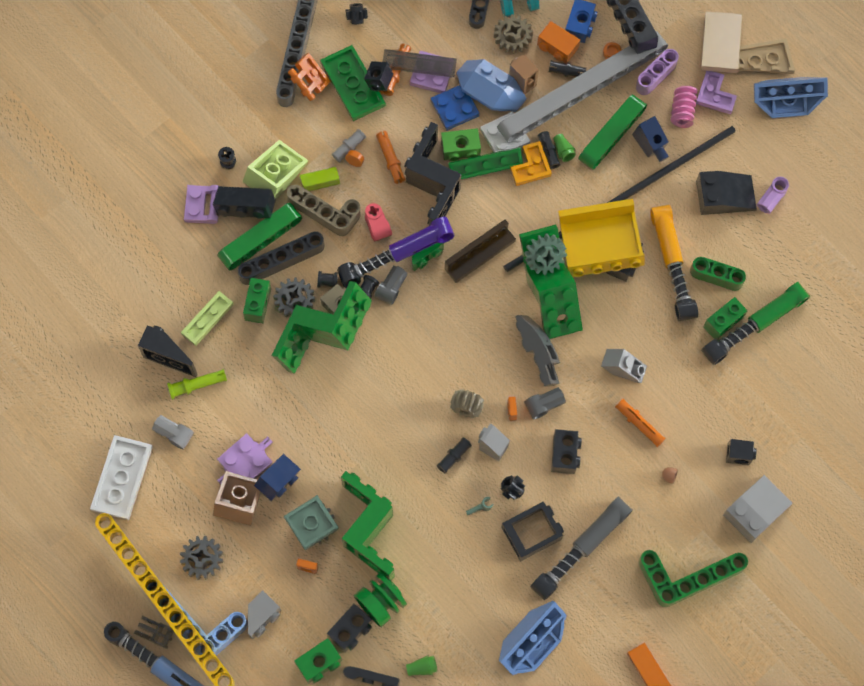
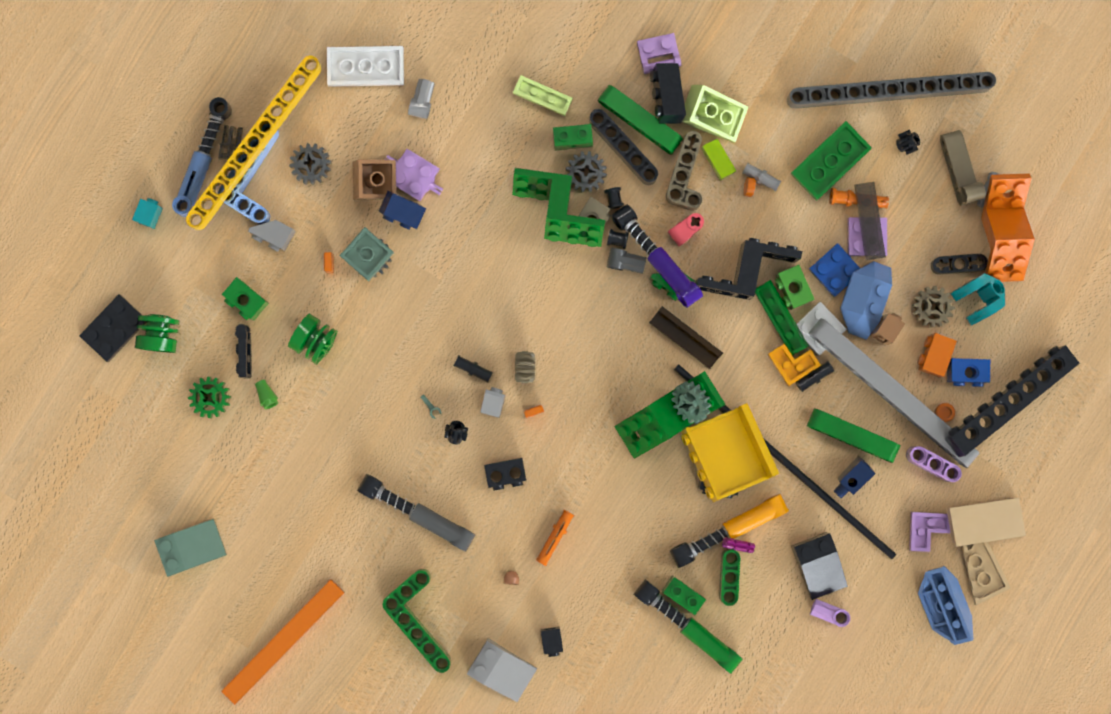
camera: 70 degrees right, 15 degrees up
black slope [138,325,198,377] -> none
lime pin [167,369,227,400] -> none
black bush [218,147,236,170] -> none
orange plate [288,53,331,101] -> none
black brick [327,604,372,653] -> none
green bracket [341,471,395,581] -> none
black brick [364,61,394,91] -> none
orange pin [376,131,406,184] -> none
medium blue wedge [499,601,567,675] -> none
black window [501,501,564,562] -> none
dark grey slope [515,315,560,386] -> none
dark grey piece [524,387,566,420] -> none
black pin [548,60,587,77] -> none
bright green cone [553,134,576,162] -> none
light grey slope [601,349,647,383] -> none
bright pink piece [671,86,697,128] -> none
none -> magenta axle [722,537,755,553]

